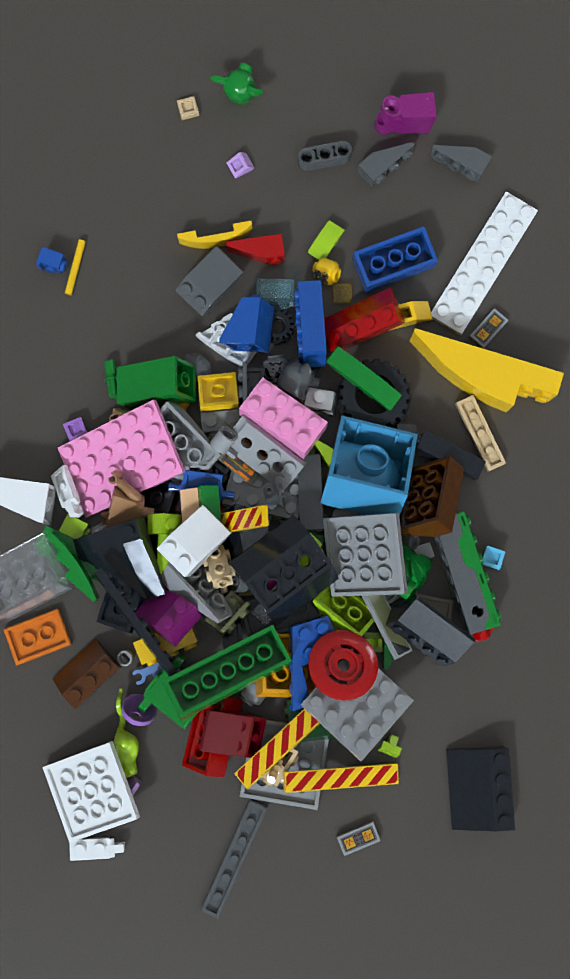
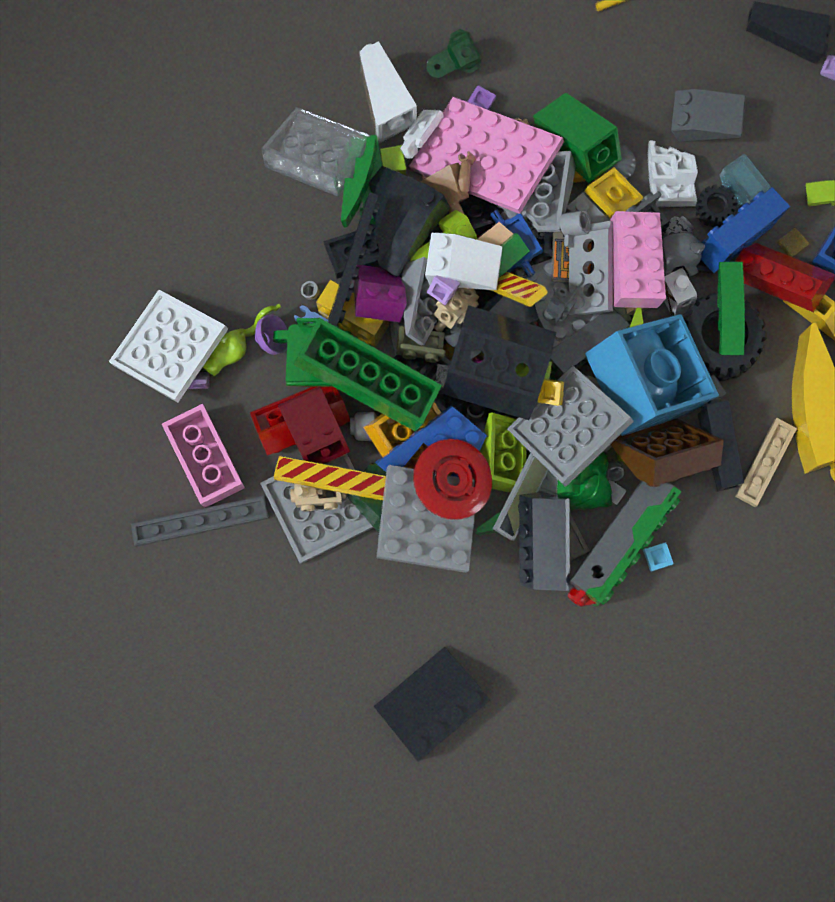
camera: 55 degrees right, 5 degrees down
orange tile [3,608,72,666] -> none
reddish brown slope [53,638,122,709] -> none
white hinge [70,837,125,861] -> none
green axle [104,360,117,399] -> none
yellow slope [177,221,252,249] -> none
blue slope [219,294,274,353] -> none
red slope [225,234,285,265] -> none
tile [283,763,399,793] -> none
yellow head [312,258,341,285] -> none
tile [337,821,381,856] -> none
lime tile [363,632,383,652] -> none
lime tile [378,734,402,758] -> none
none -> bright pink brick [162,404,245,508]
none -> dark green piece [427,29,482,78]
none -> lavender slope [427,275,460,305]
none -> yellow plate [538,379,564,406]
none -> black slope [746,1,831,64]

